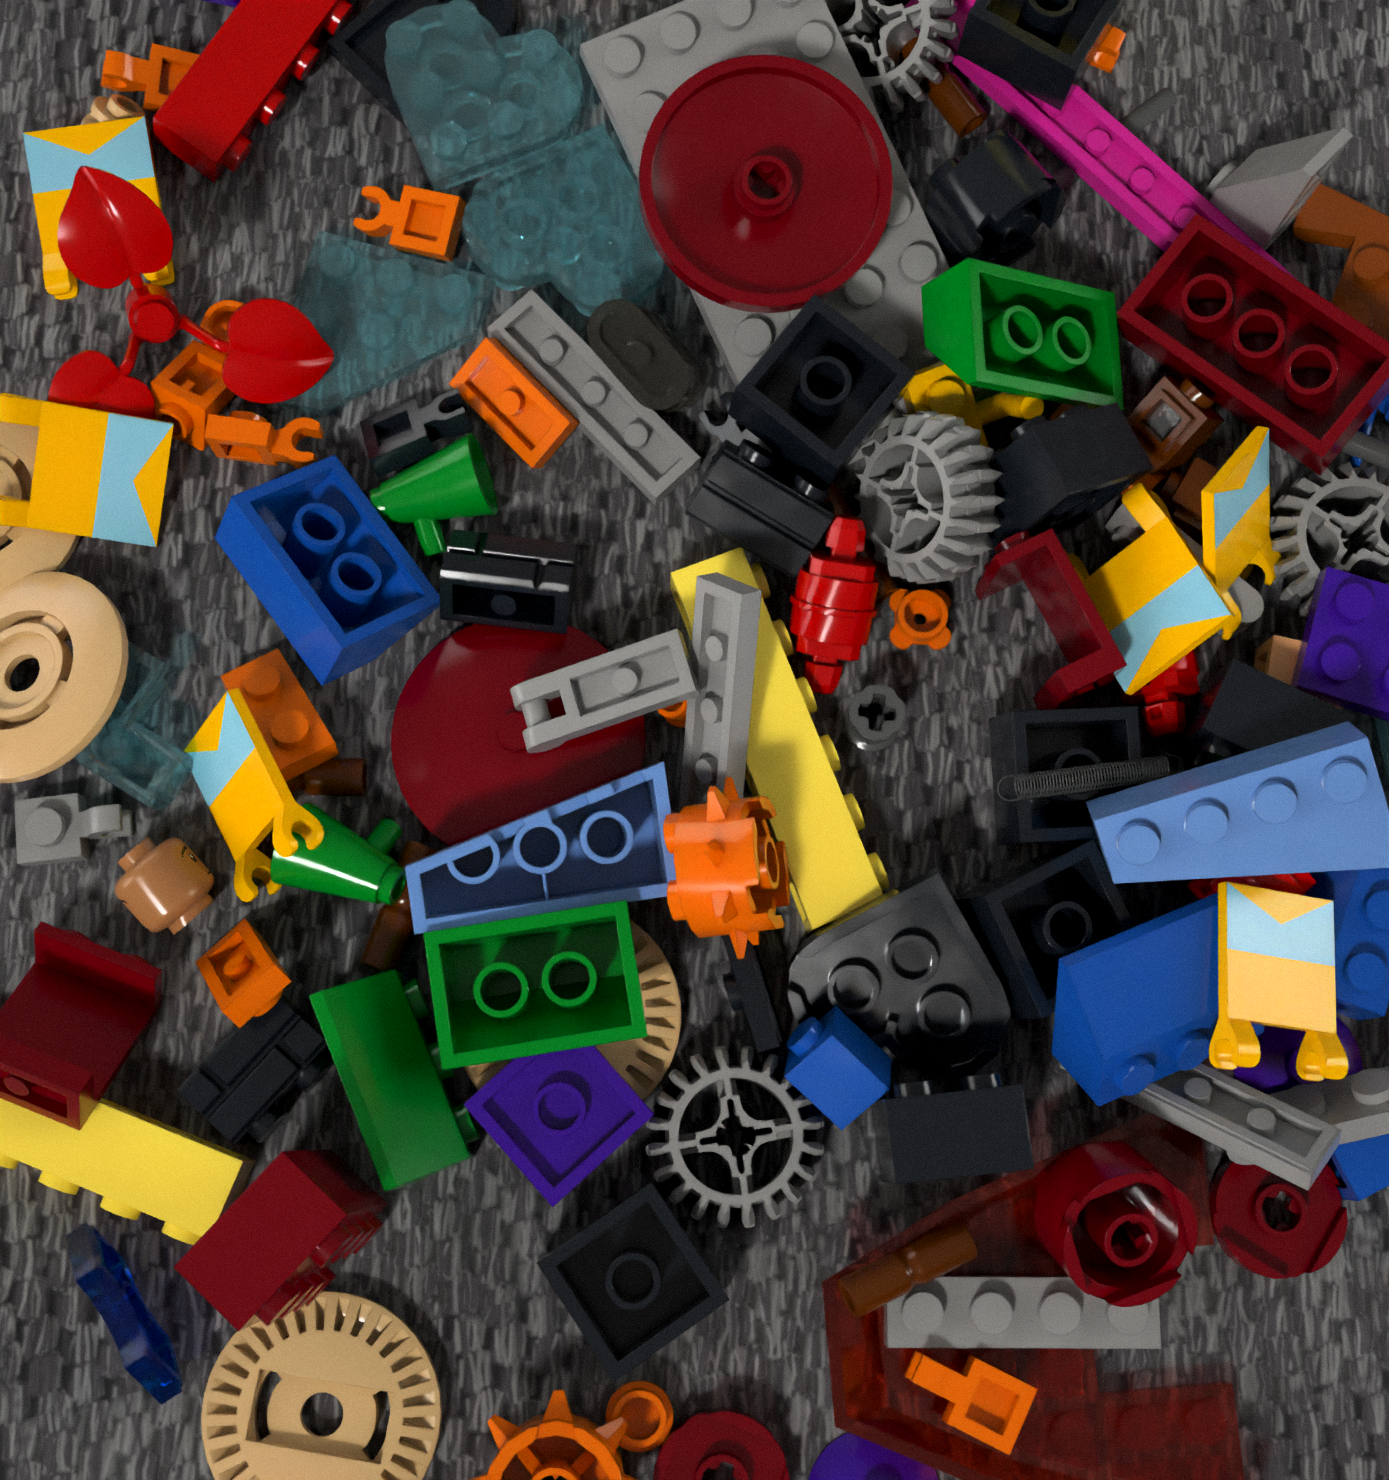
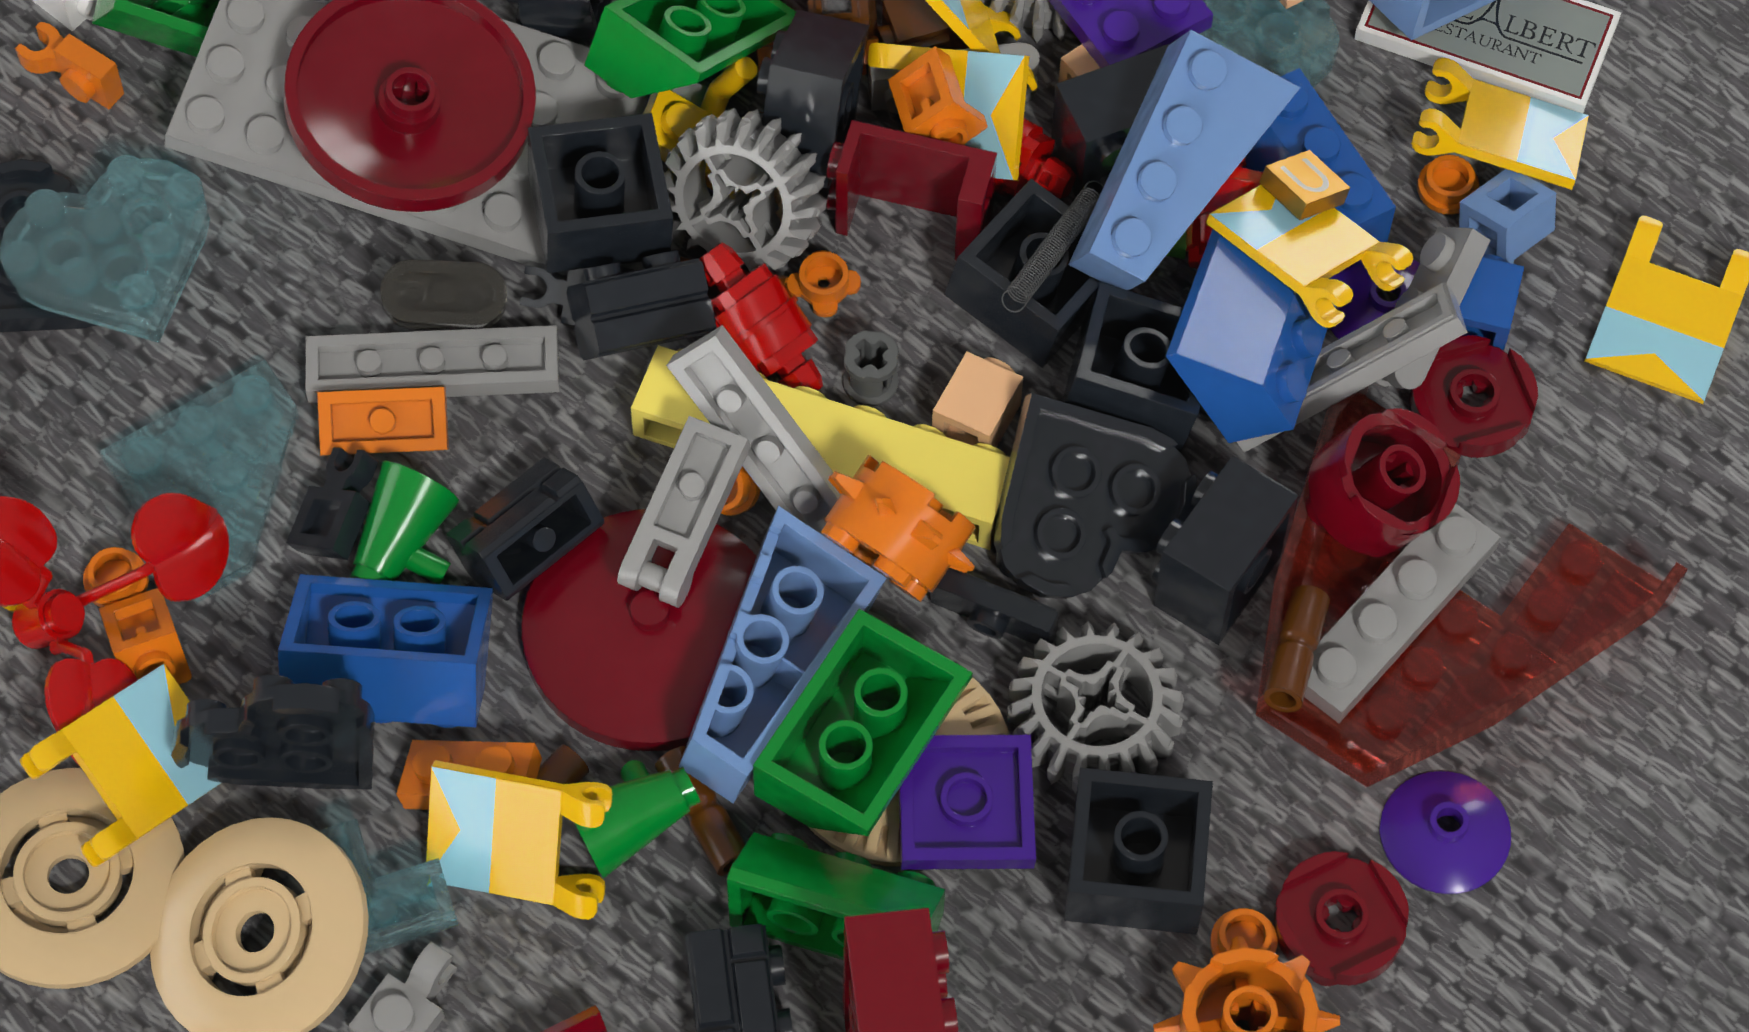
camera: 45 degrees left, 15 degrees down
medium nougat head [115,837,214,935] -> none
orange plate [195,918,292,1029] -> none
orange plate [204,411,324,469] -> none
orange plate [353,185,467,262] -> none
clear light blue plate [462,125,664,317] -> none
blue brick [784,1006,892,1131] -> none
orange plate [904,1351,1038,1455] -> none
none -> black plate [171,675,375,790]
none -> orange bracket [888,46,988,145]
none -> light nougat brick [932,351,1023,448]
none -> tile [1259,150,1350,220]

